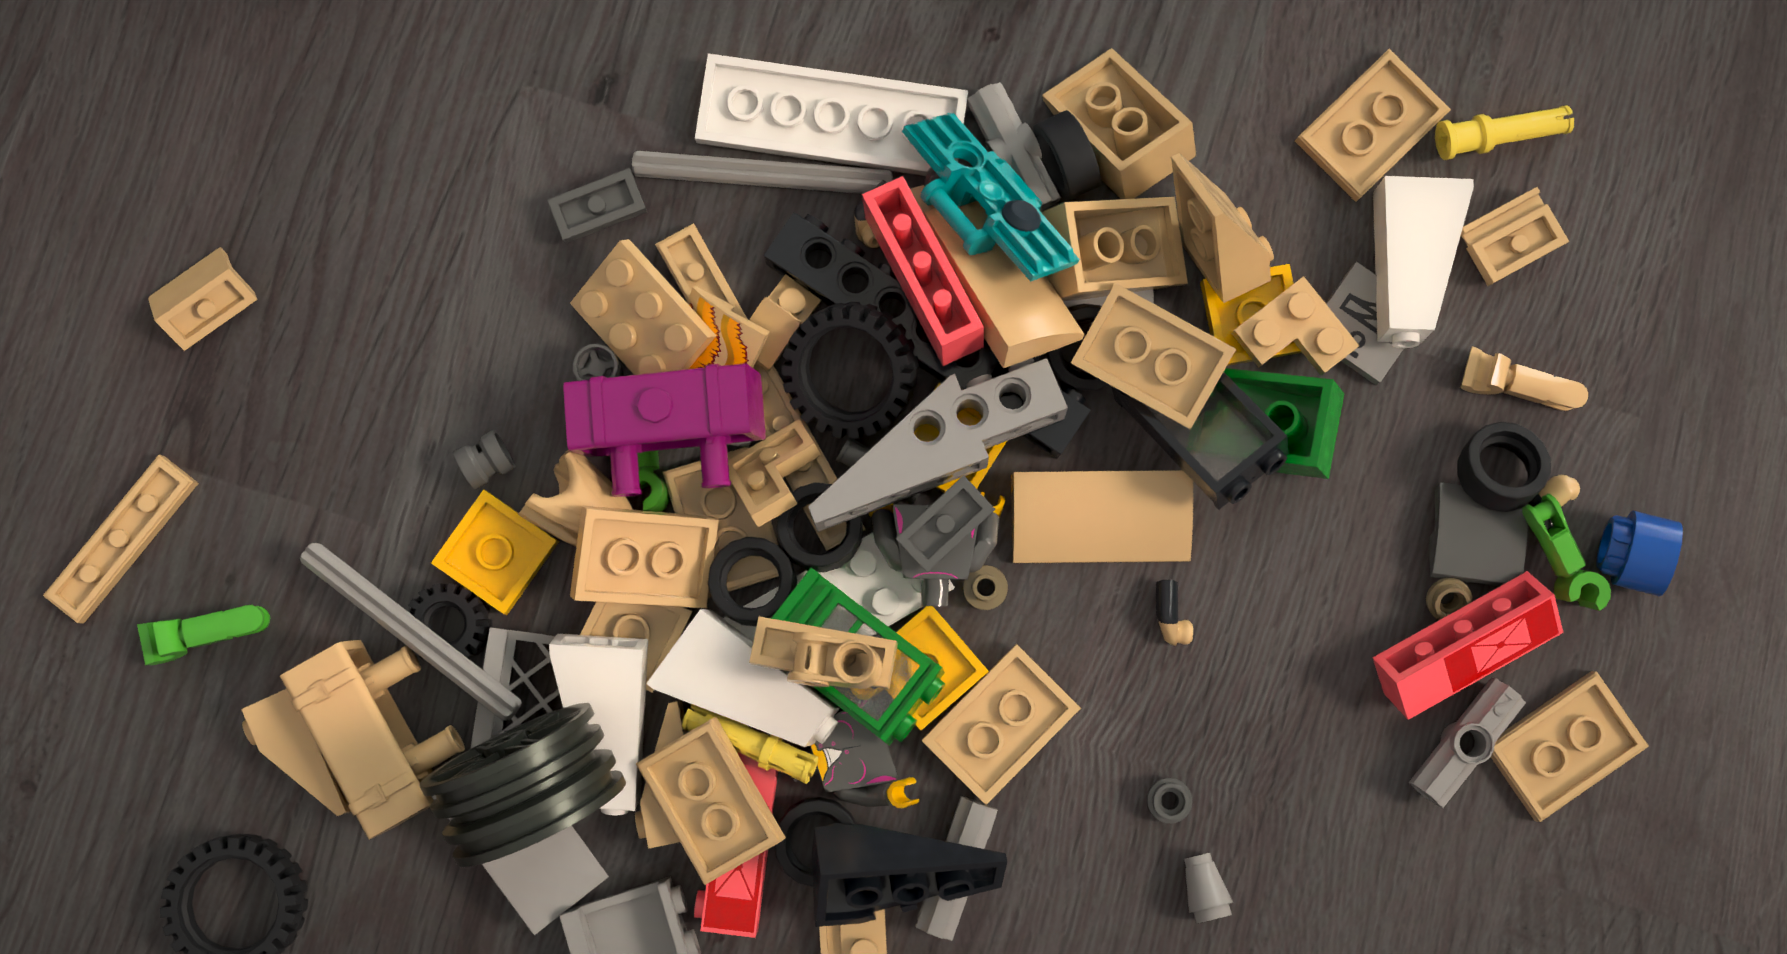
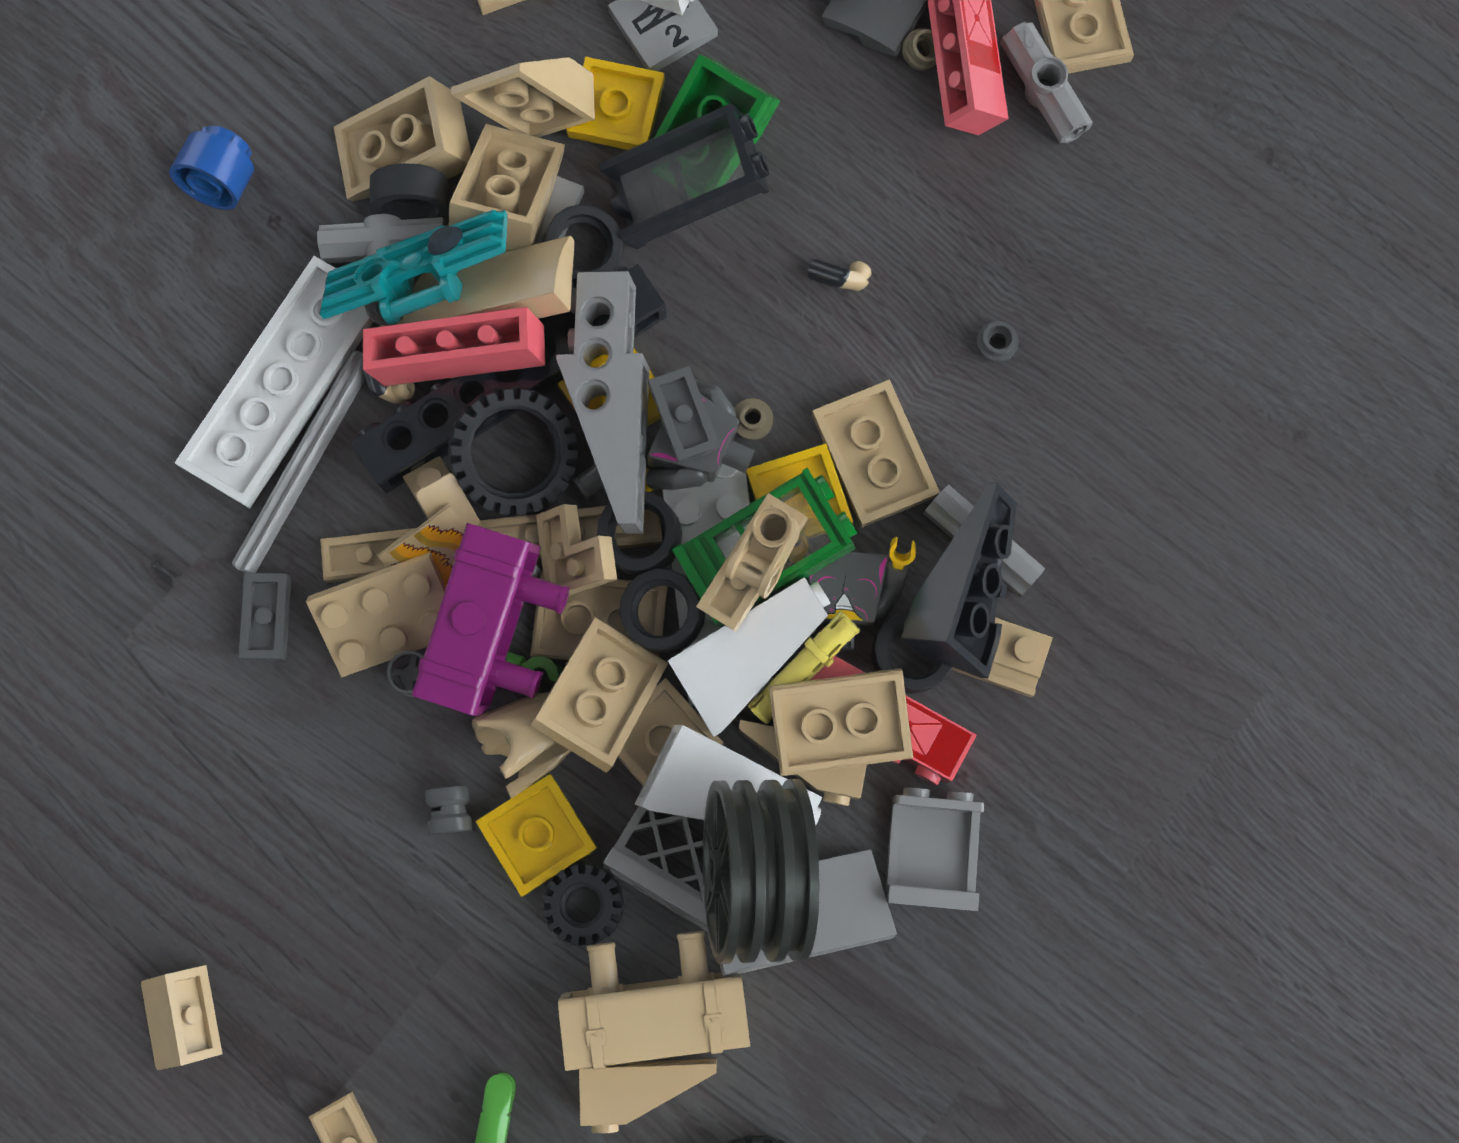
camera: 60 degrees left, 5 degrees down
light grey axle [300,543,522,721] -> none
tan slope [1011,470,1193,563] -> none
tan plate [1071,283,1236,429] -> none
light grey cone [1184,853,1233,923] -> none
tan plate [1231,276,1359,375] -> none

